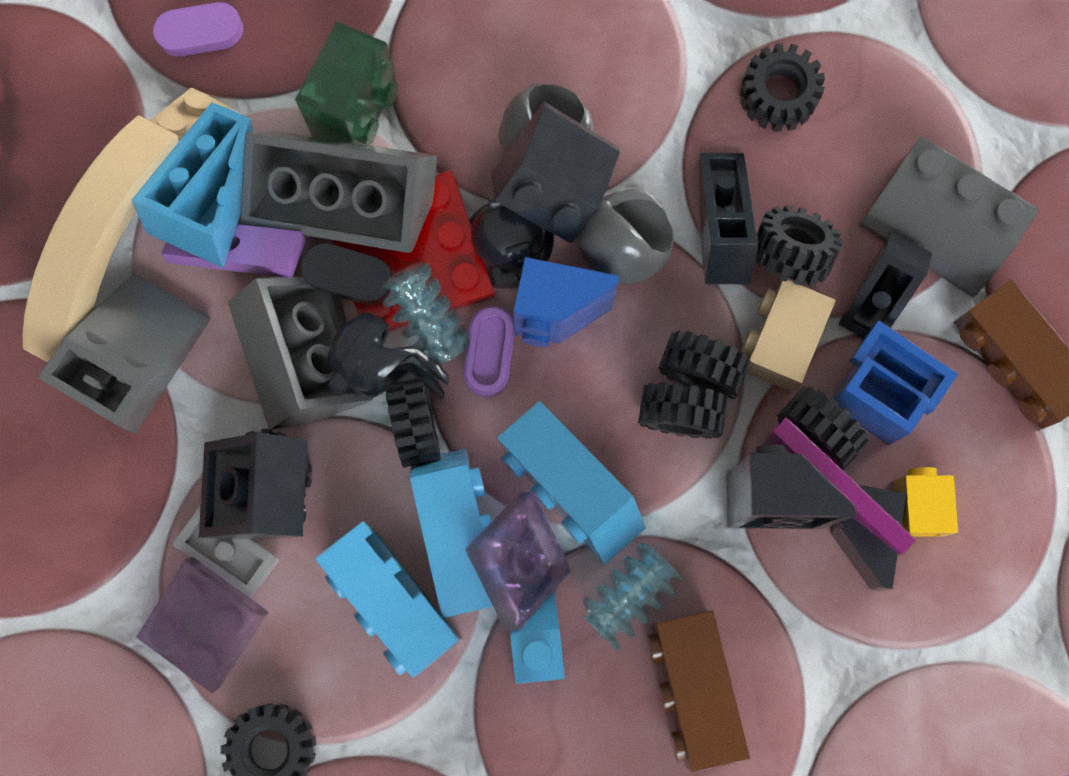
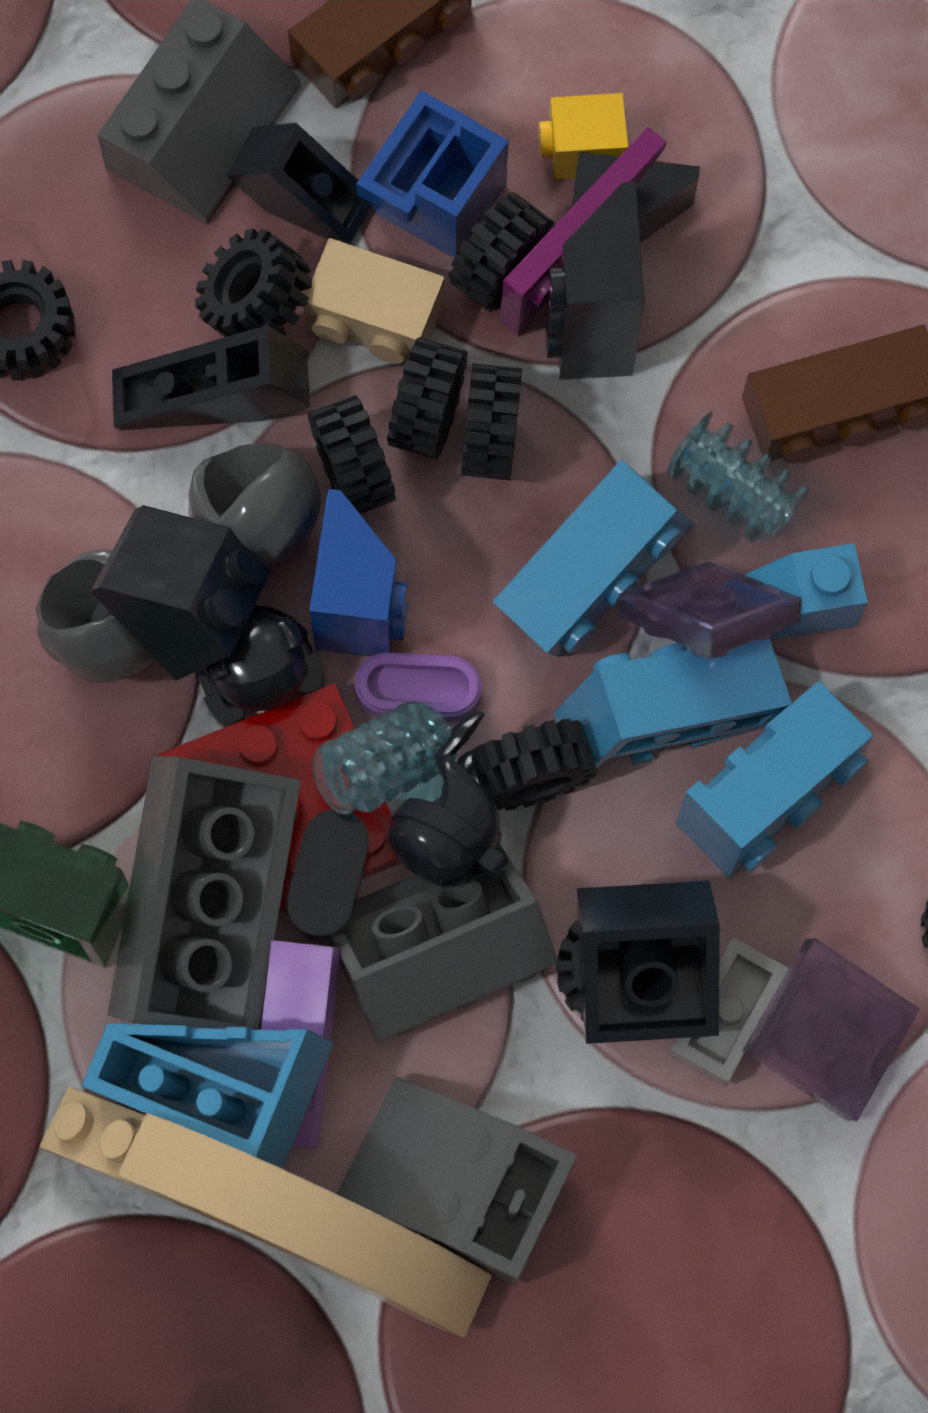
camera: 95 degrees left, 5 degrees down
none -> black tyre [308,395,396,514]

